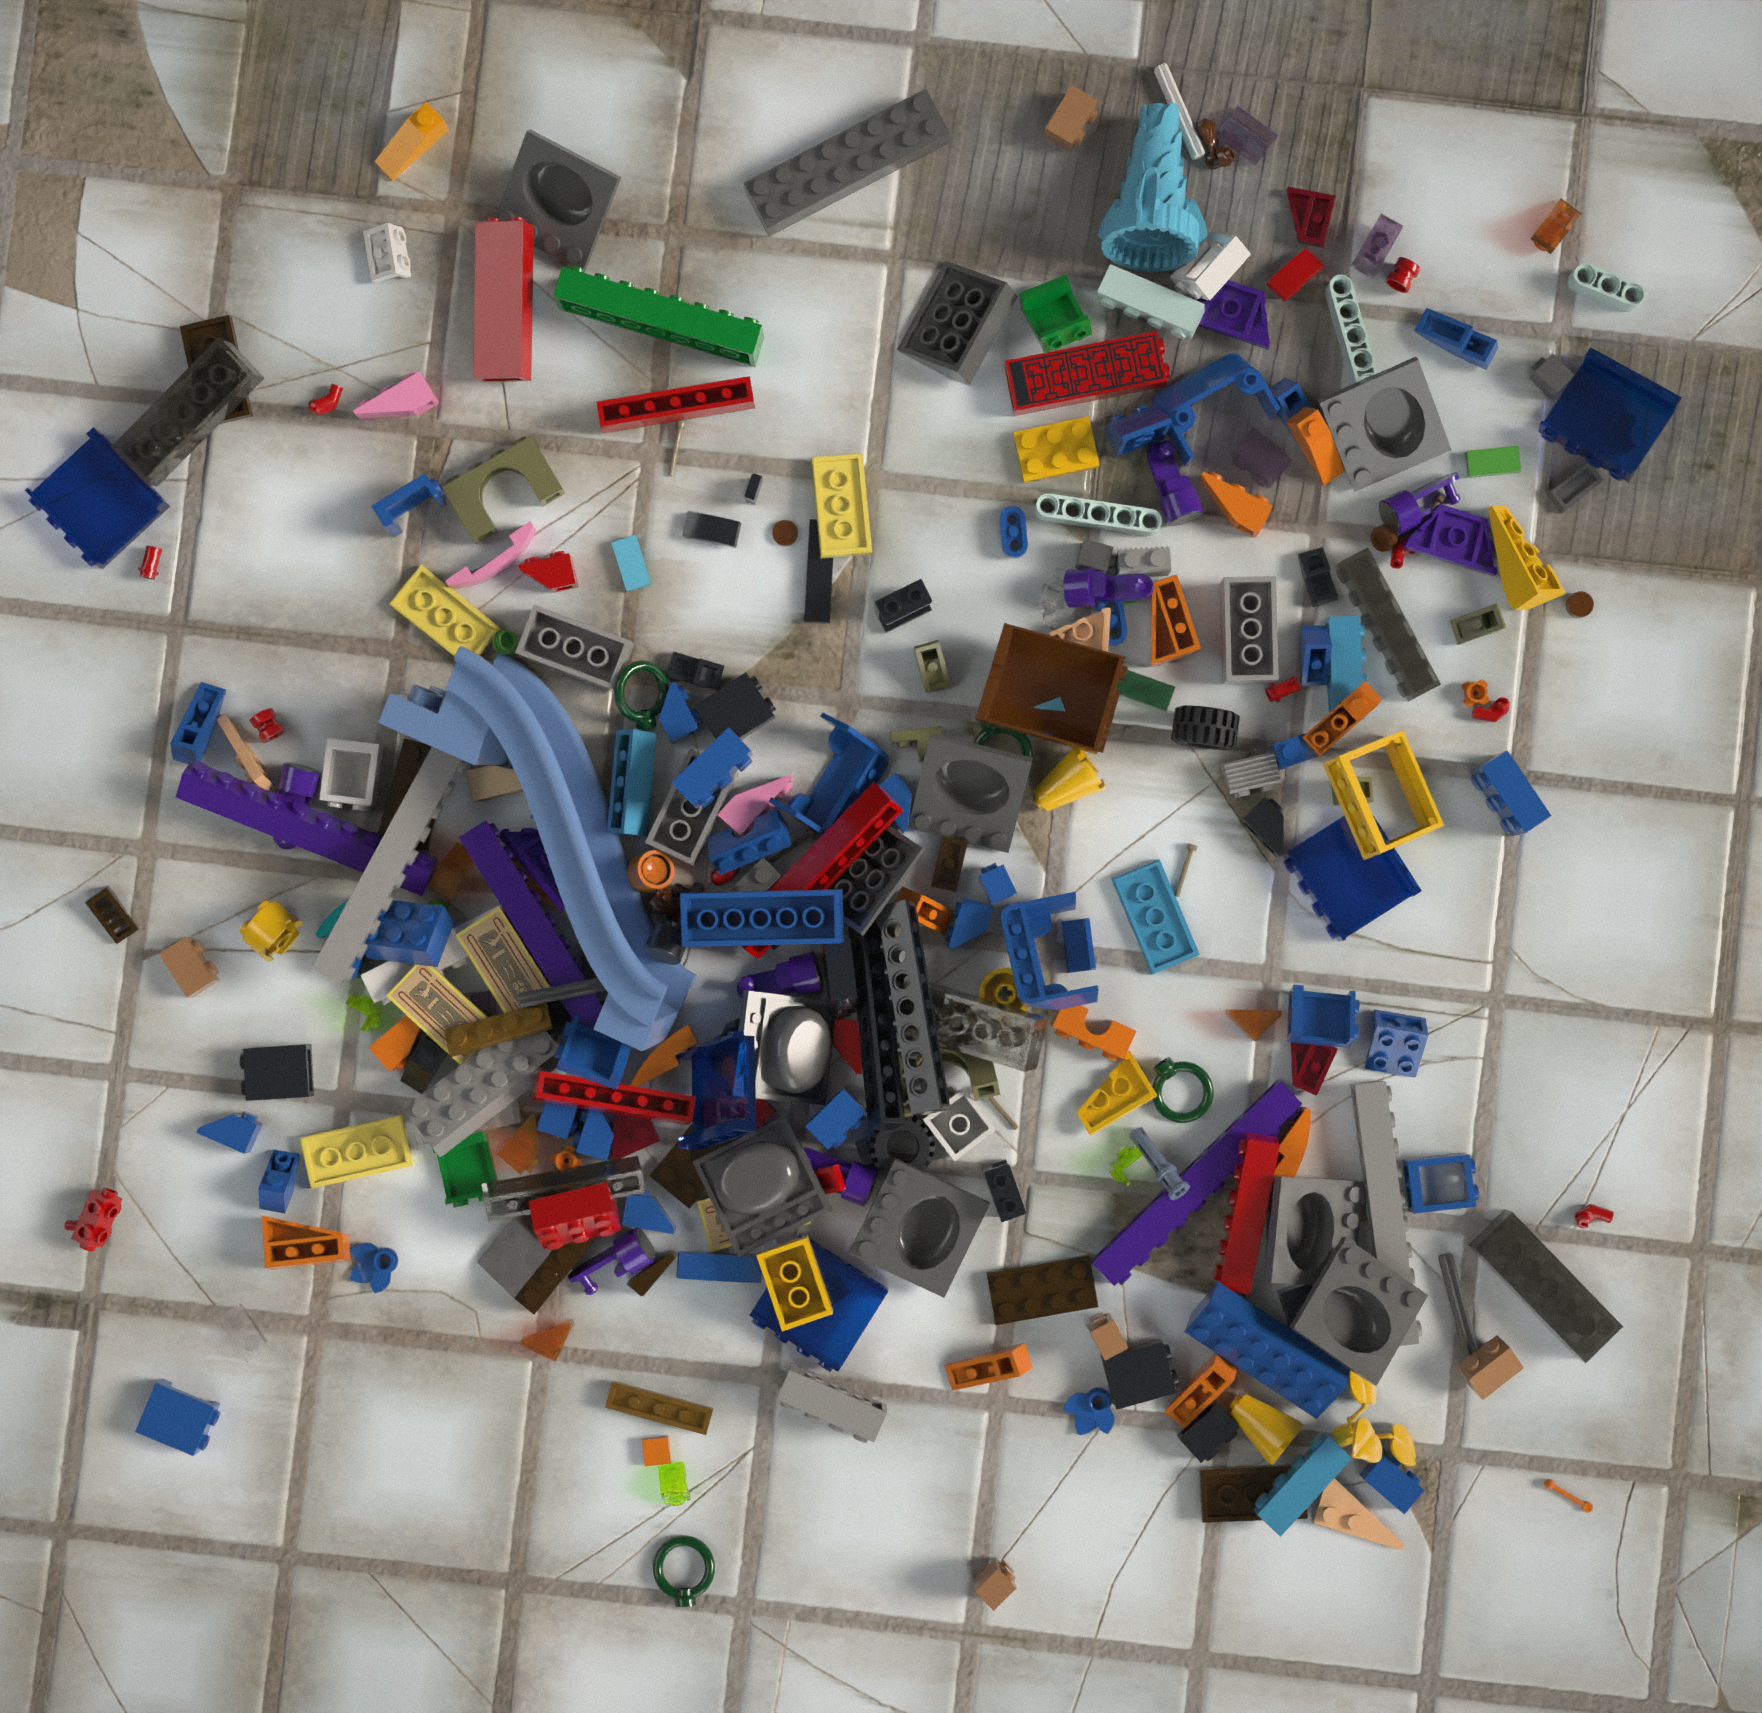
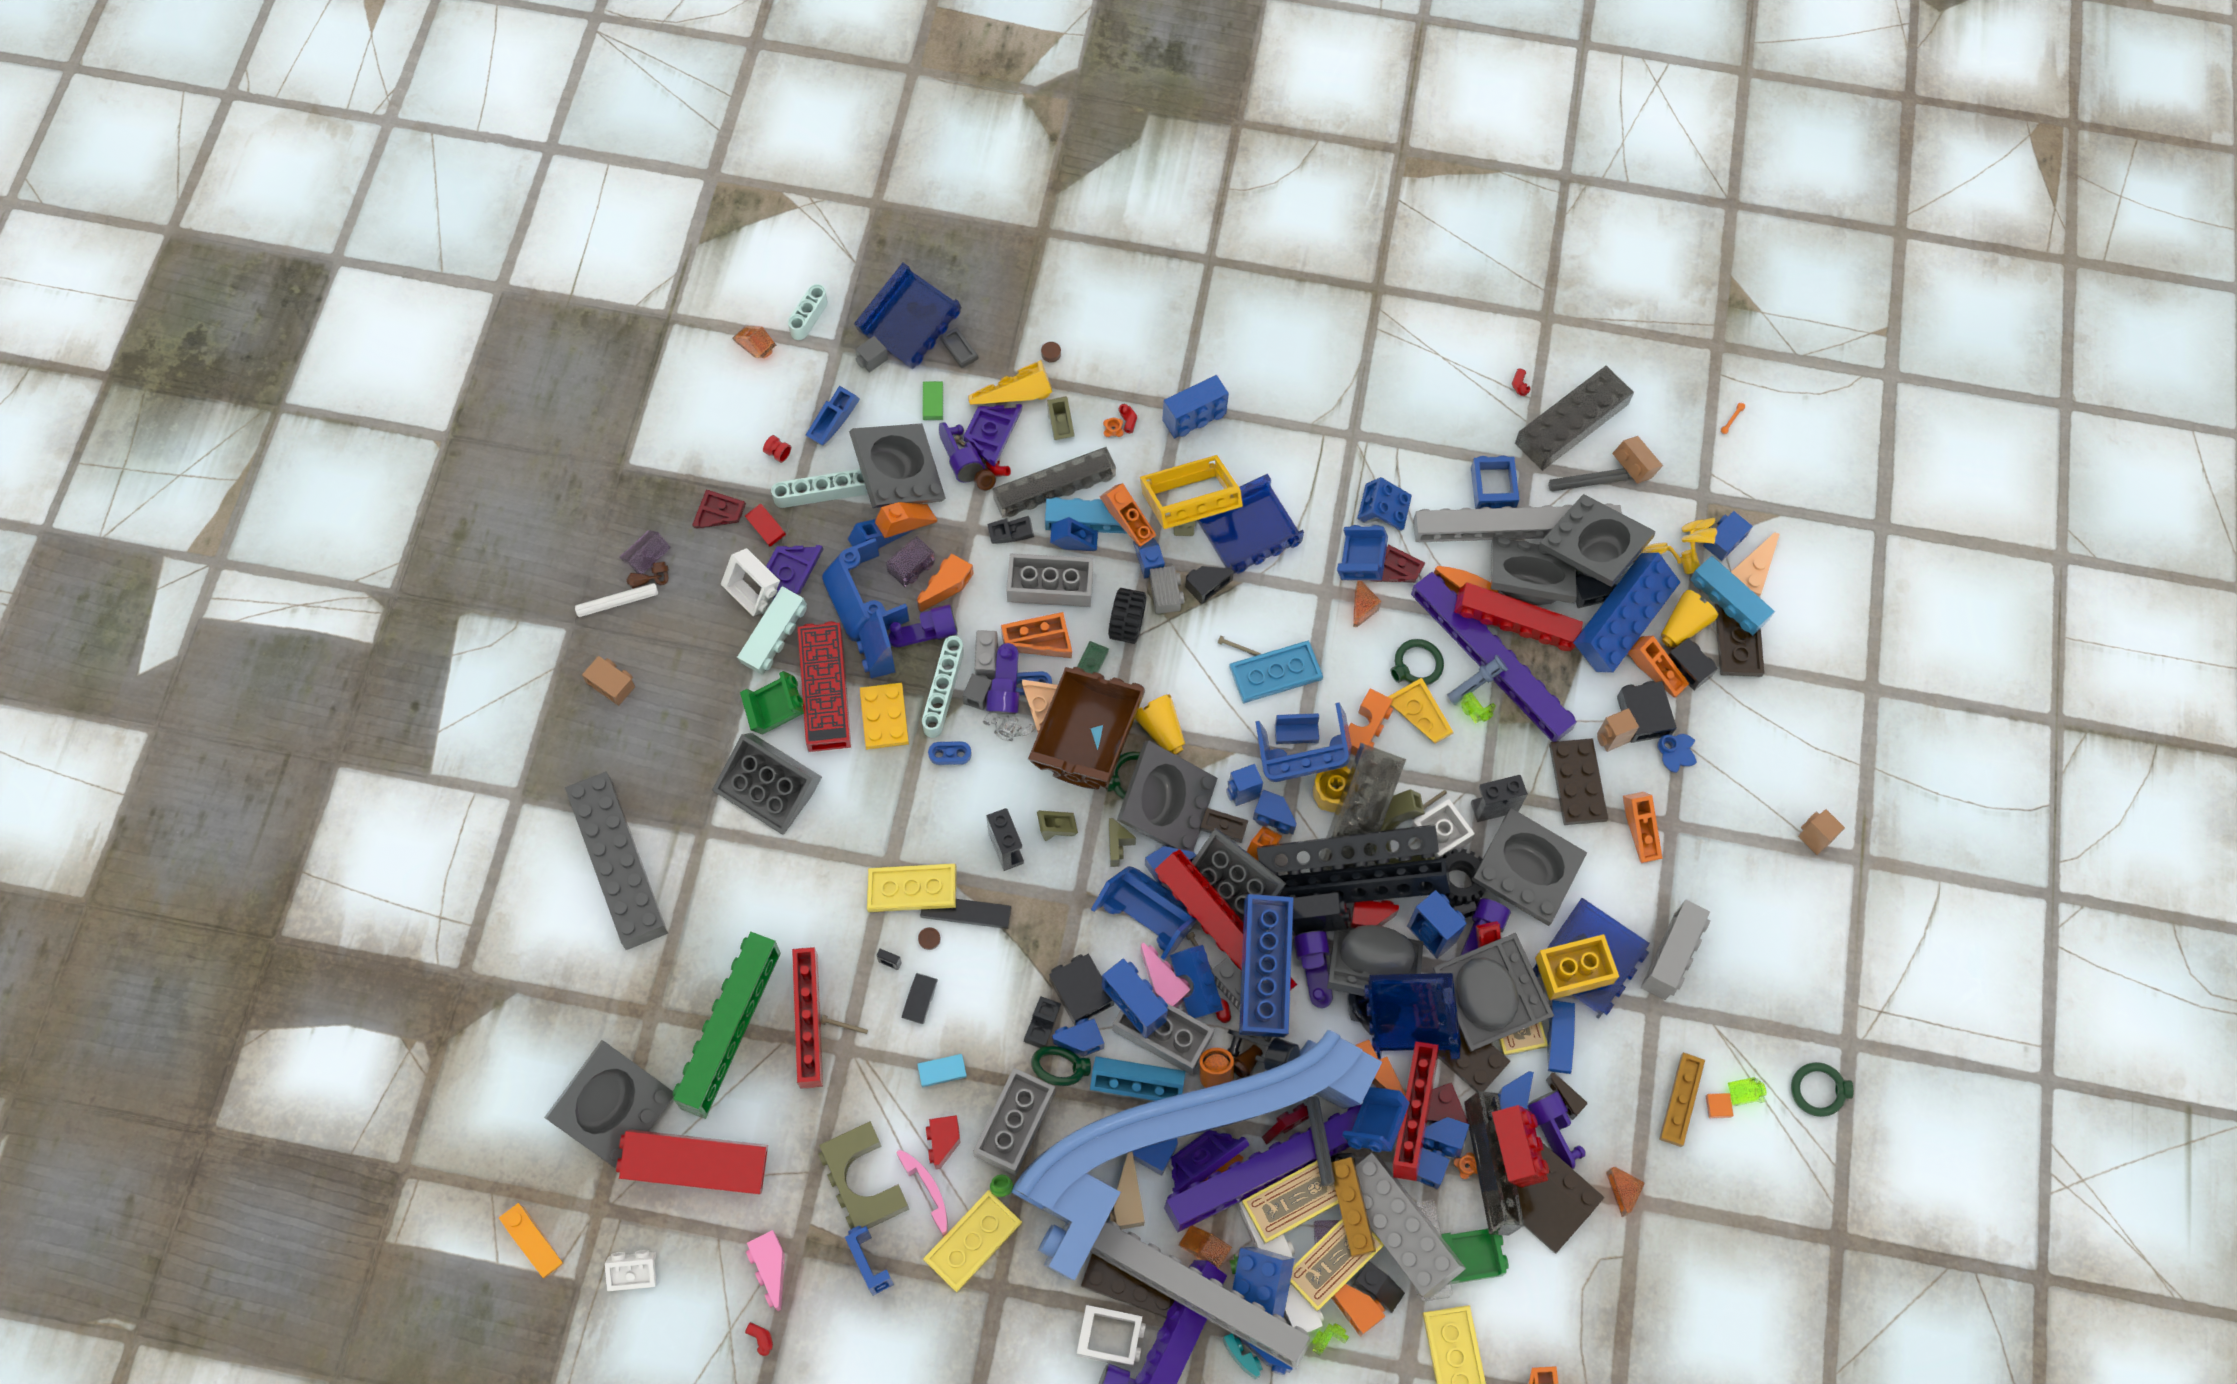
camera: 85 degrees left, 20 degrees down
blue plate [350,1243,398,1293] -> none
clear orange slope [497,1113,541,1175] -> none
medium azure cone [1098,102,1207,272] -> none
red pin [1265,676,1301,703] -> none
clear purple brick [1351,213,1403,279] -> none

